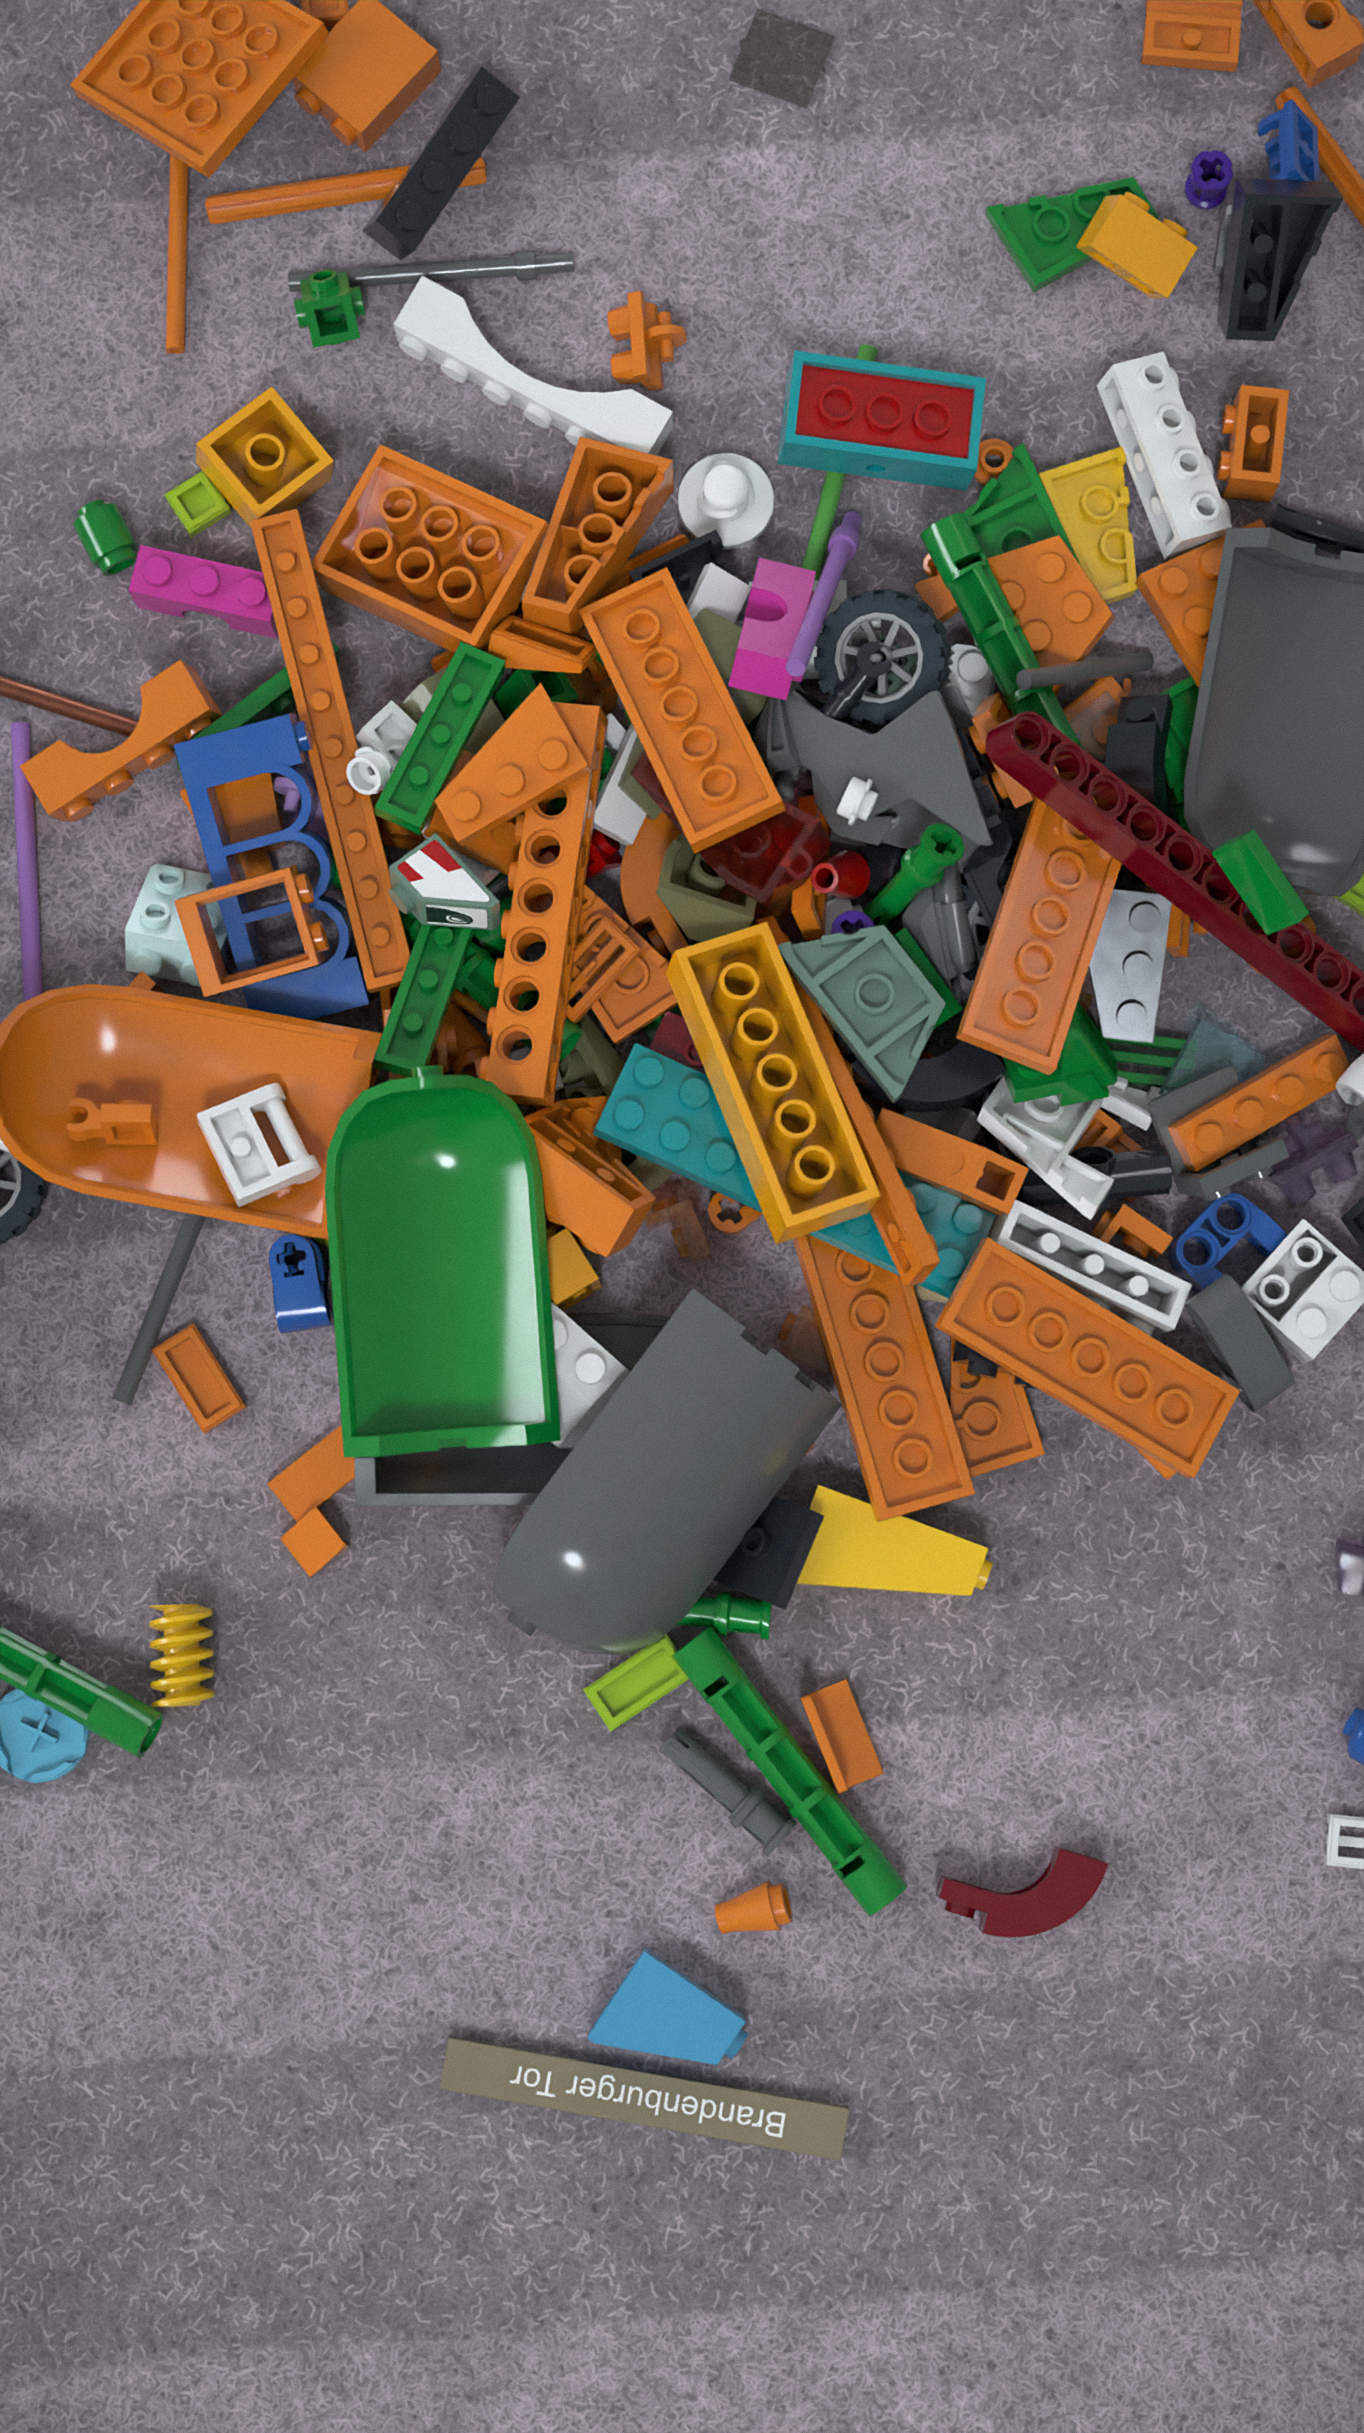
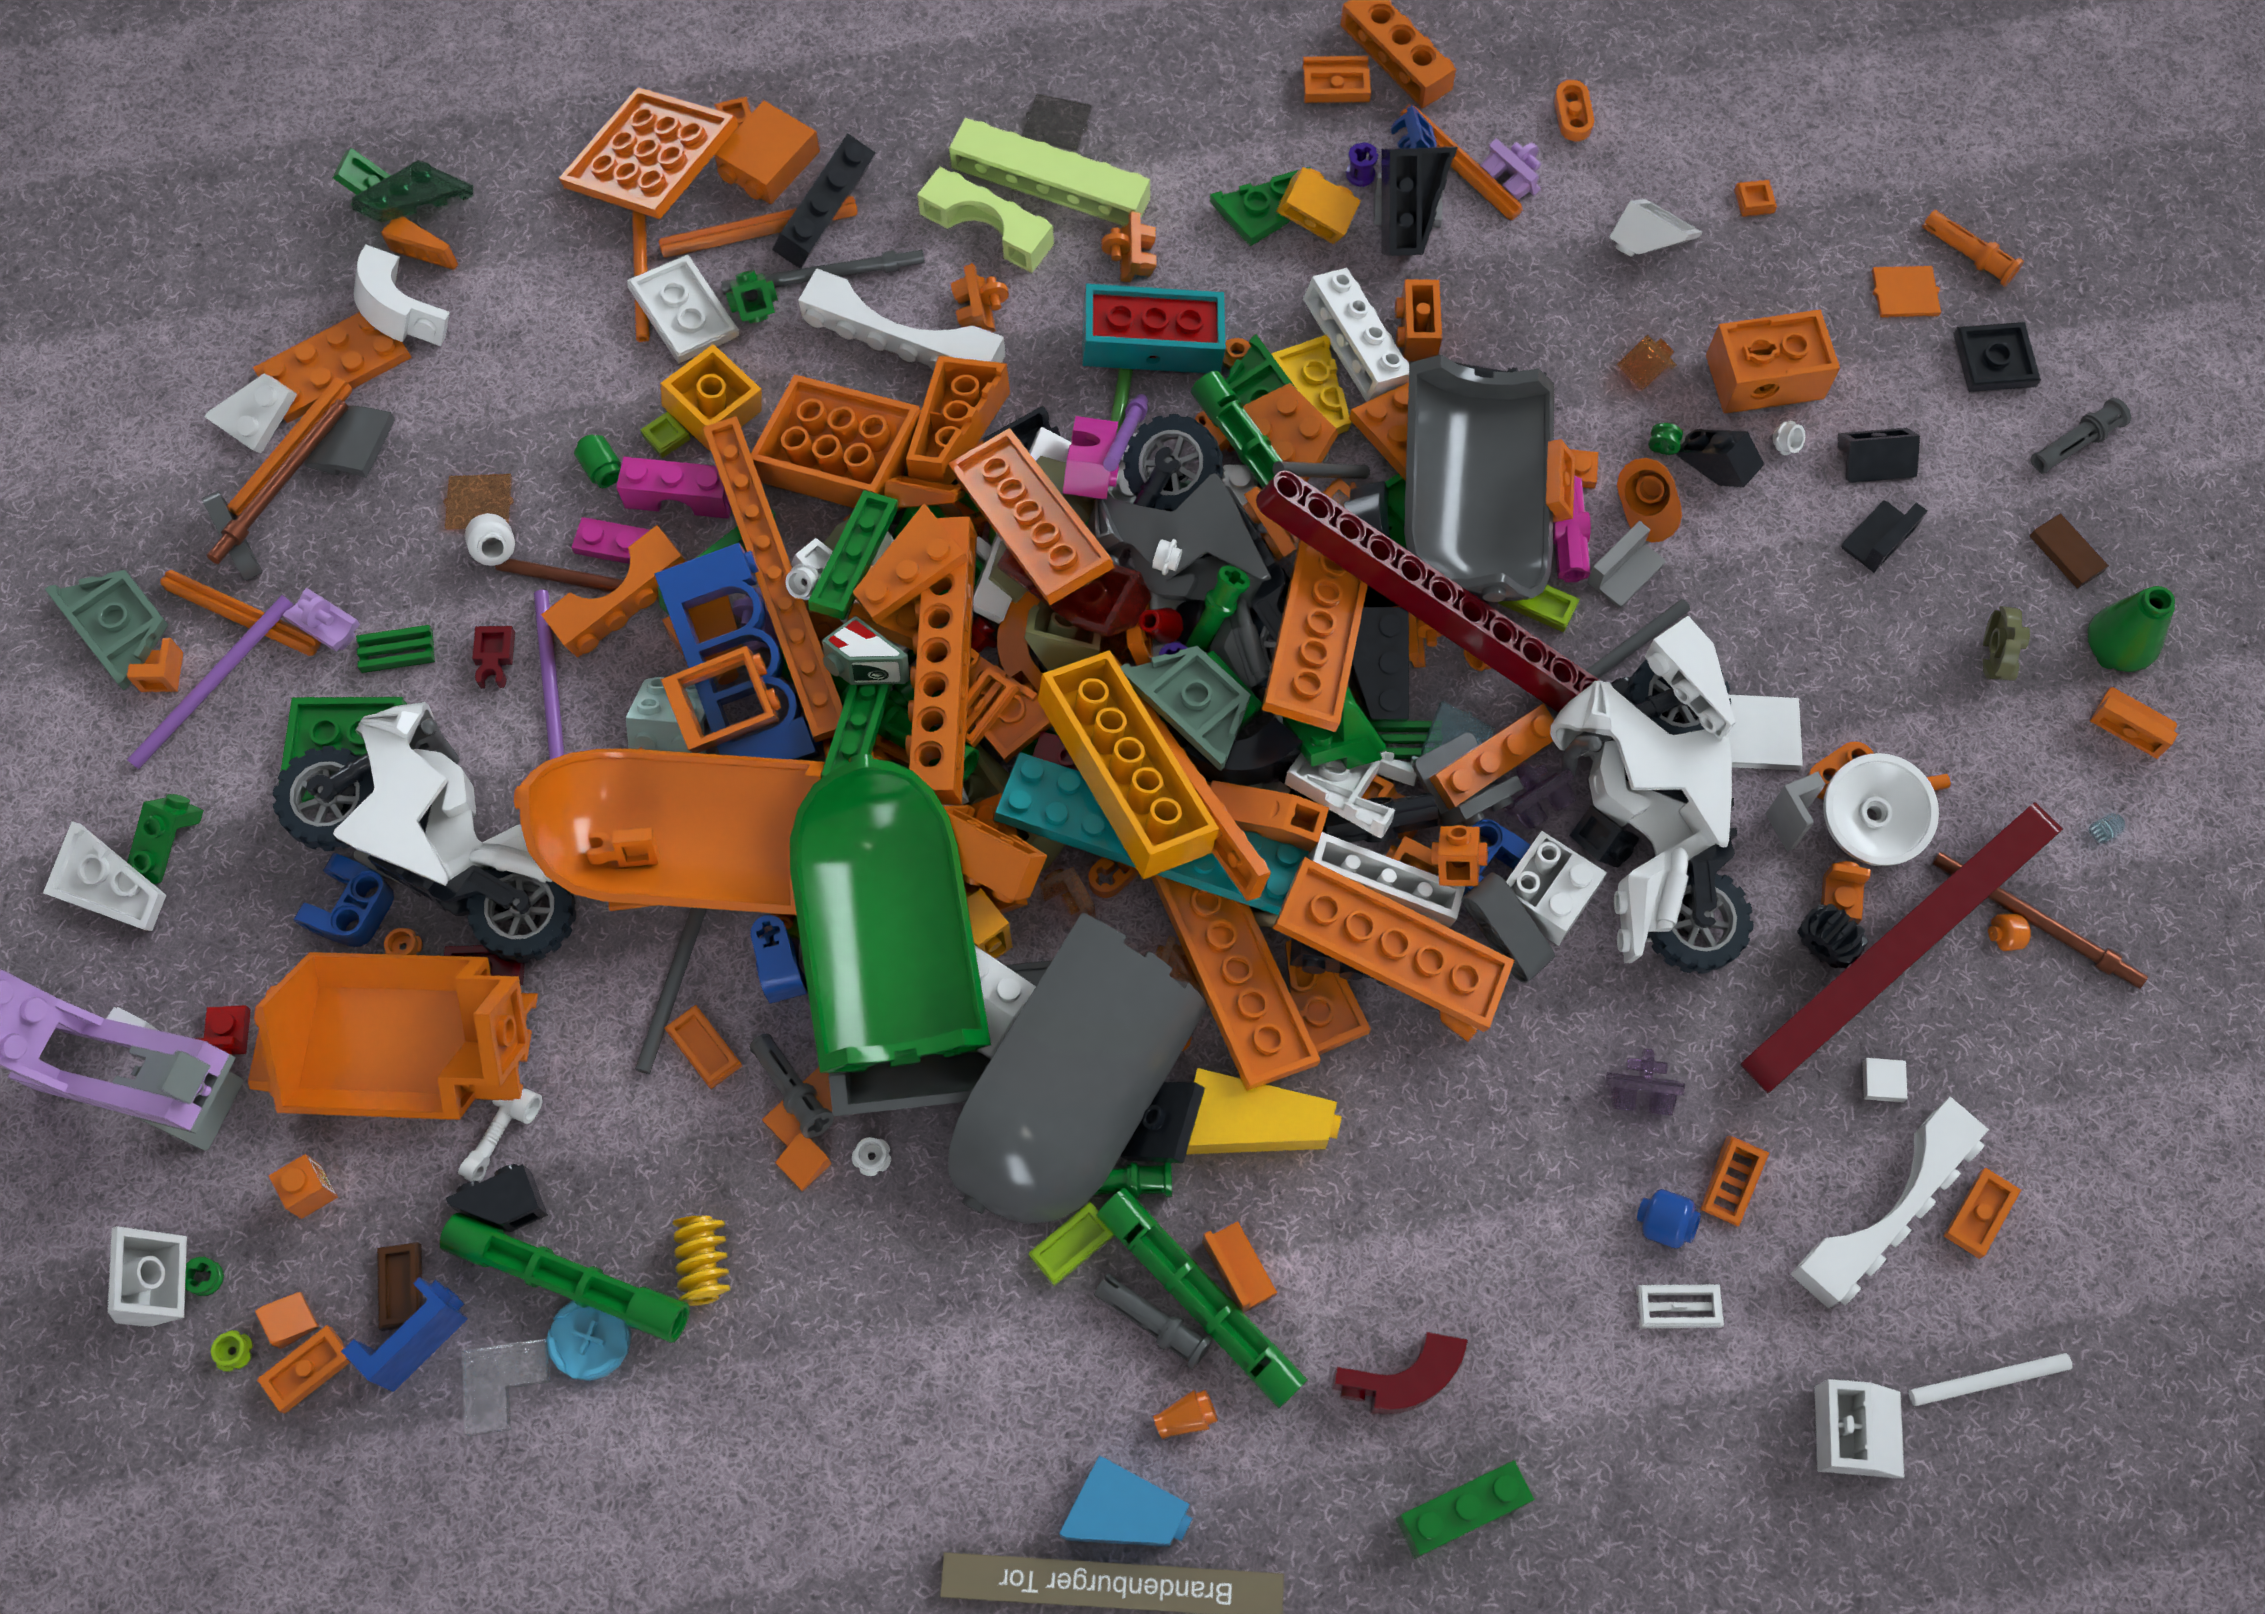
camera: 10 degrees left, 15 degrees down
white plate [197,1083,322,1207] -> none
white plate [678,453,774,549] -> none
green tile [1211,829,1309,935] -> none
none -> dark pink plate [571,517,650,564]
none -> white tile [627,254,739,364]
none -> dark grey pin [750,1033,834,1138]
none -> white plate [852,1137,891,1176]
none -> yellowish green arch [917,167,1054,273]
none -> yellowish green brick [949,118,1150,226]
none -> orange hips [1101,211,1157,282]
none -> green arch [1396,1460,1534,1559]
none -> orange brick [1431,825,1488,886]

